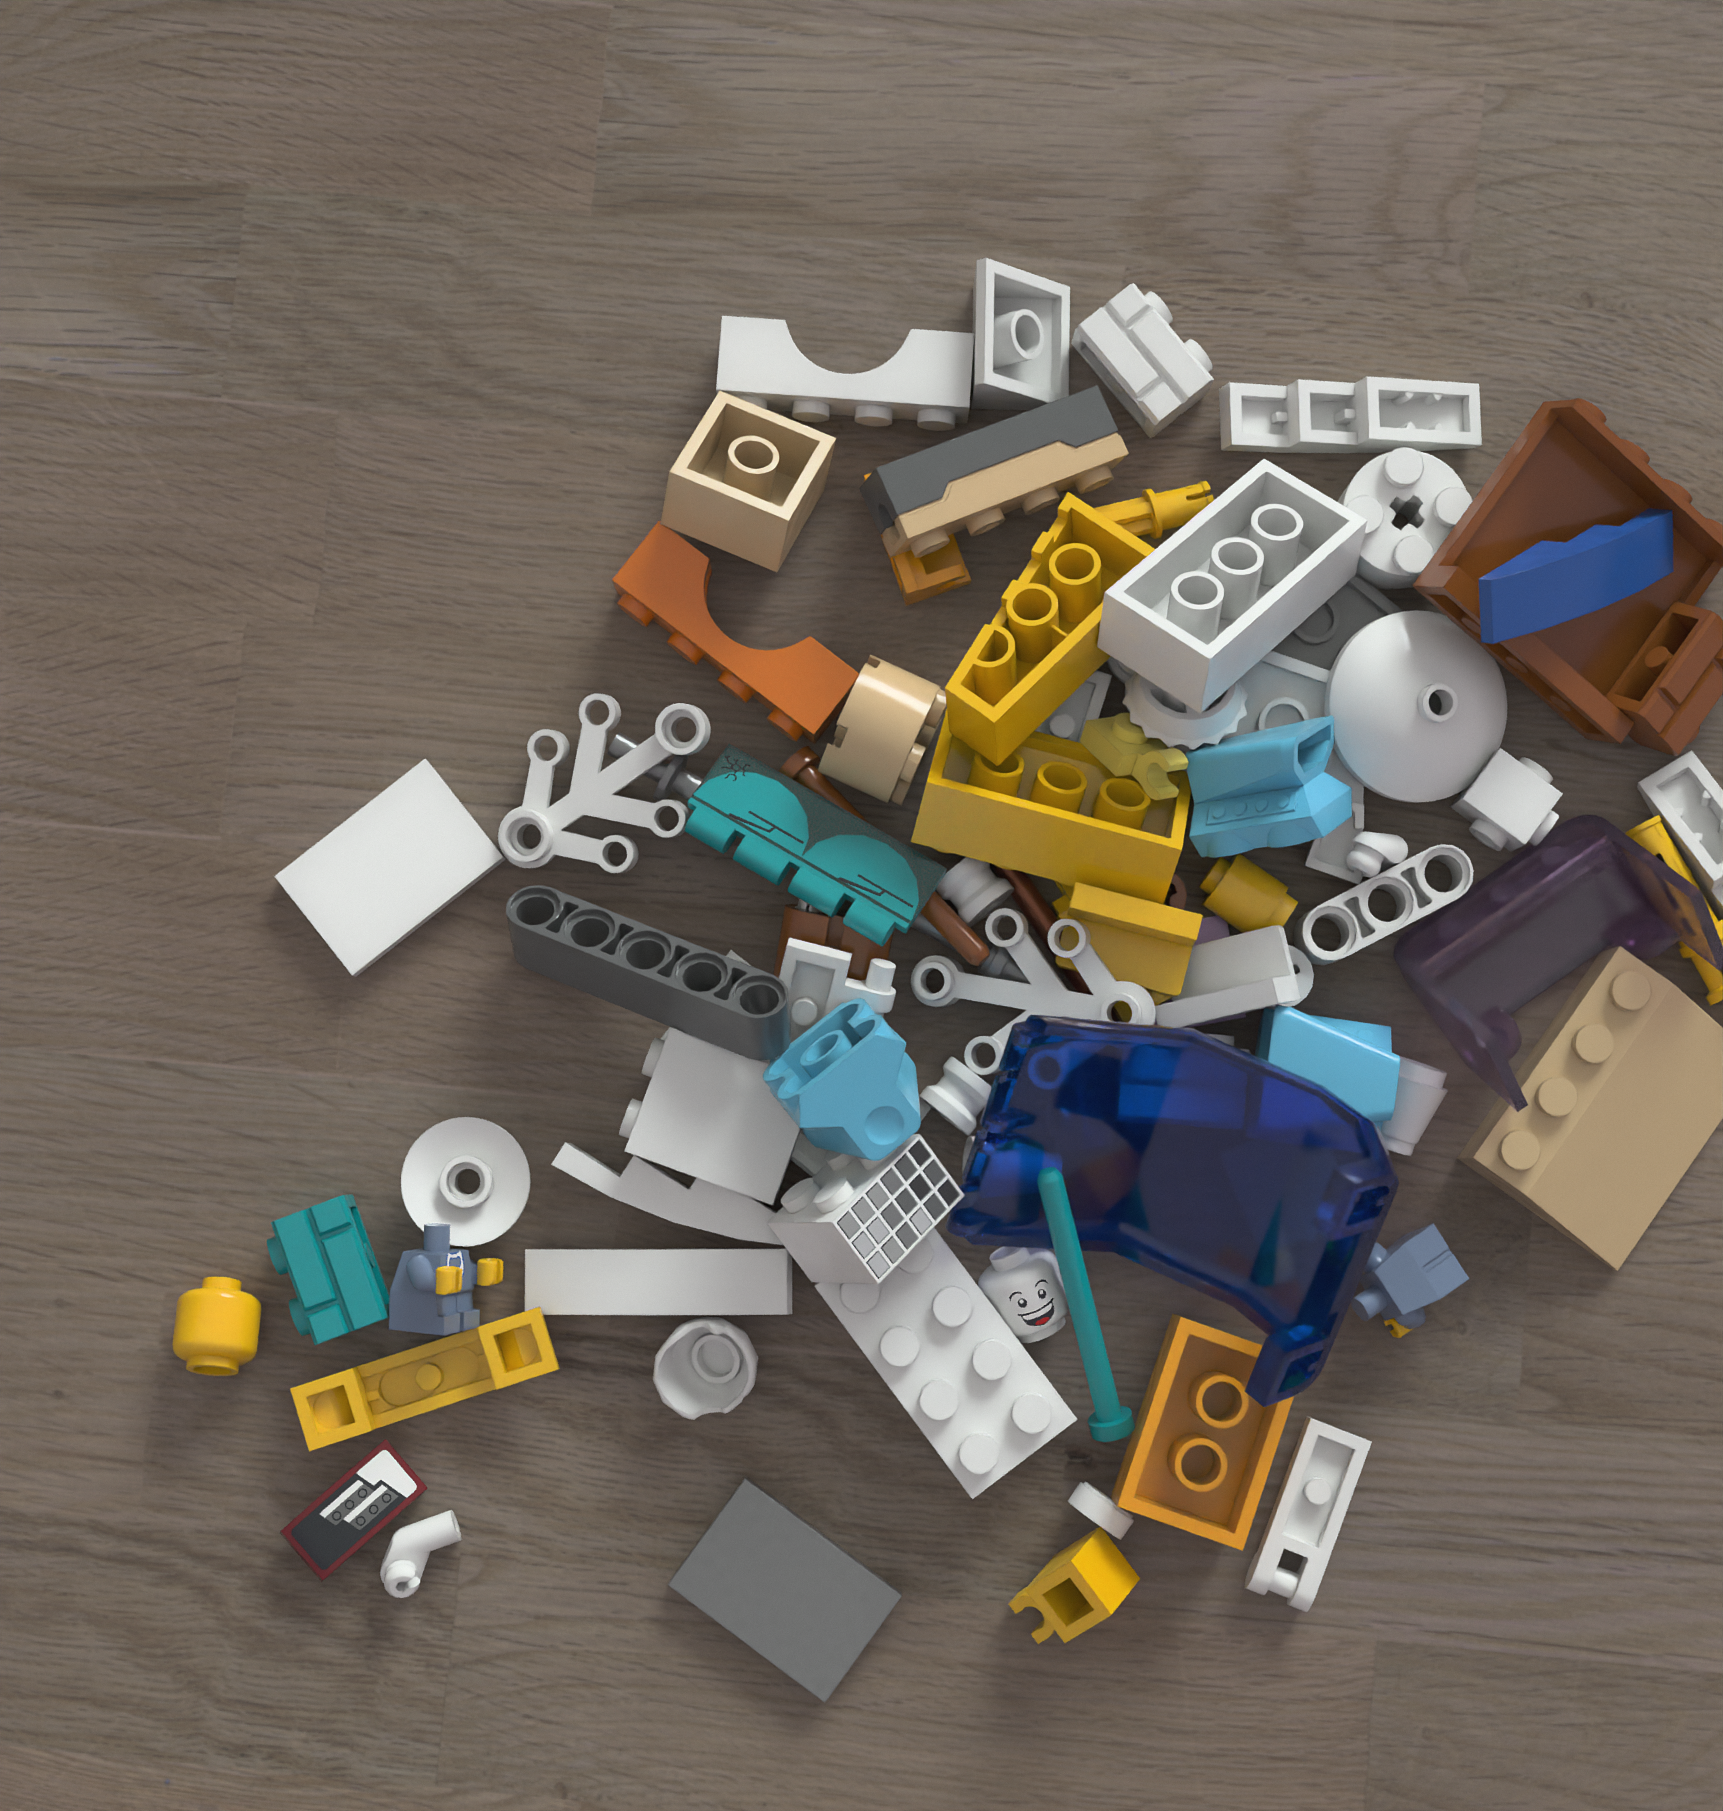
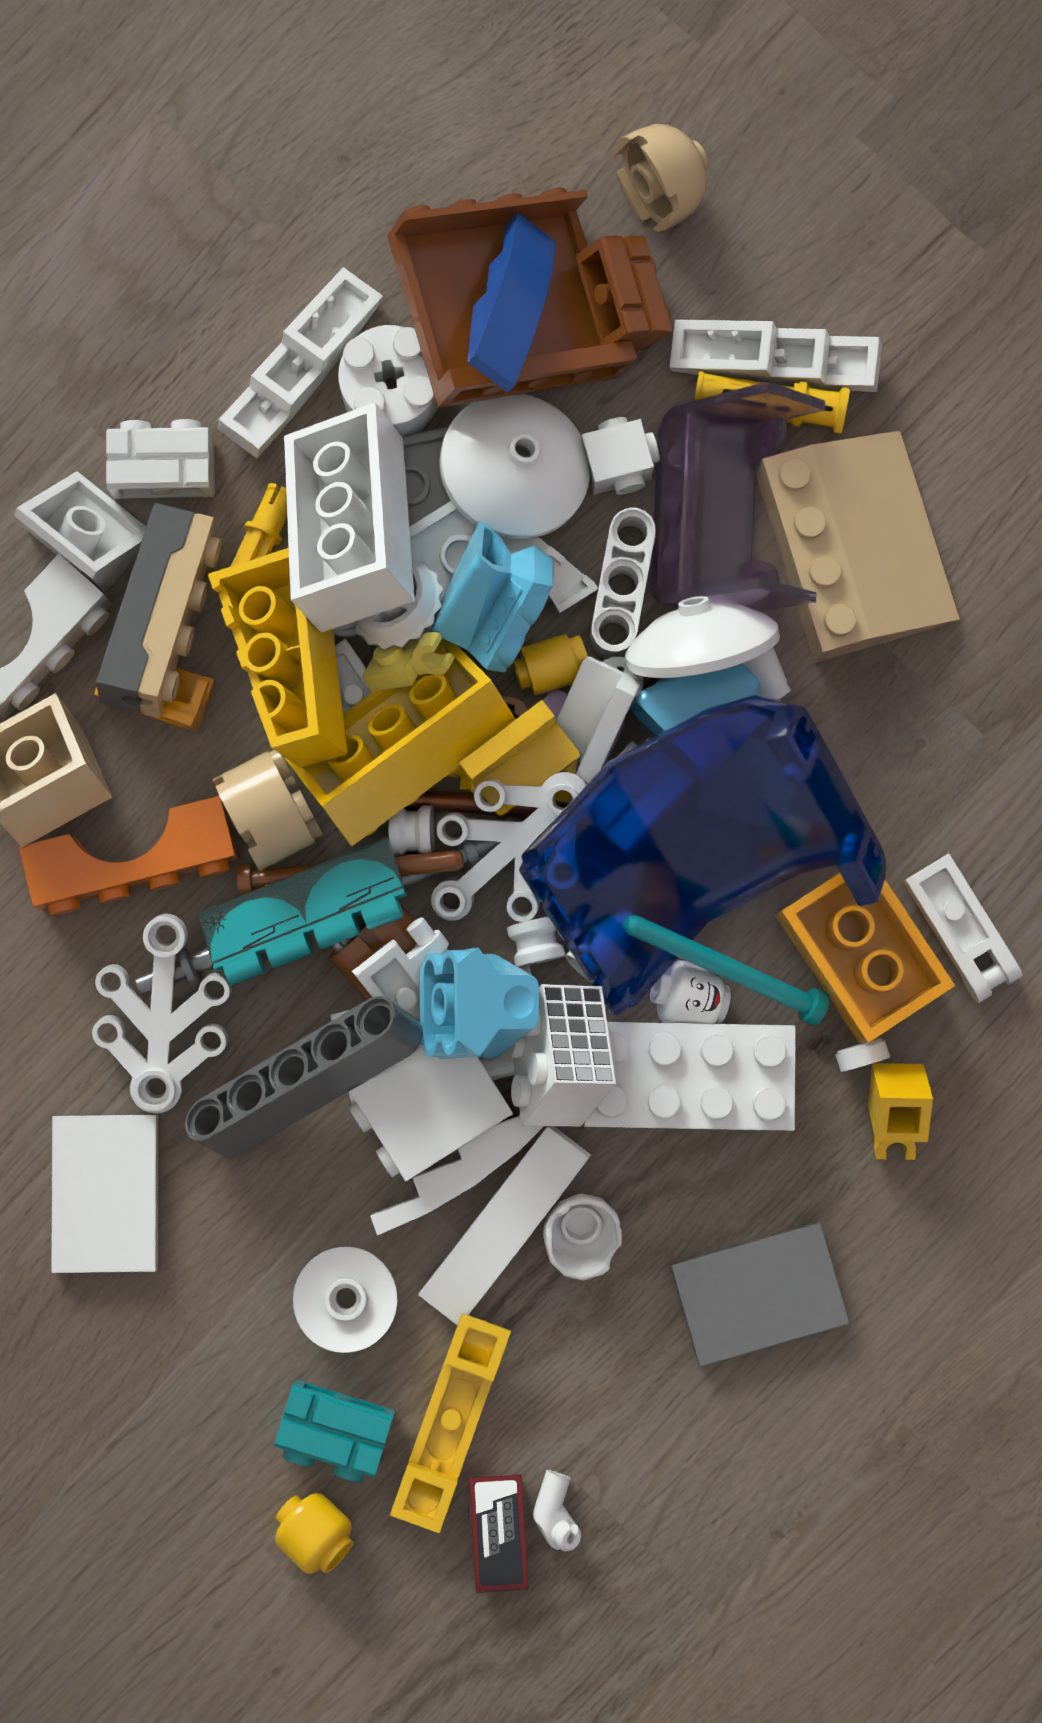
camera: 55 degrees left, 0 degrees up
sand blue piece [389,1223,503,1336] -> none
sand blue piece [1343,1223,1469,1338] -> none
white arm [1346,831,1408,878] -> none
none -> white dish [625,596,780,678]

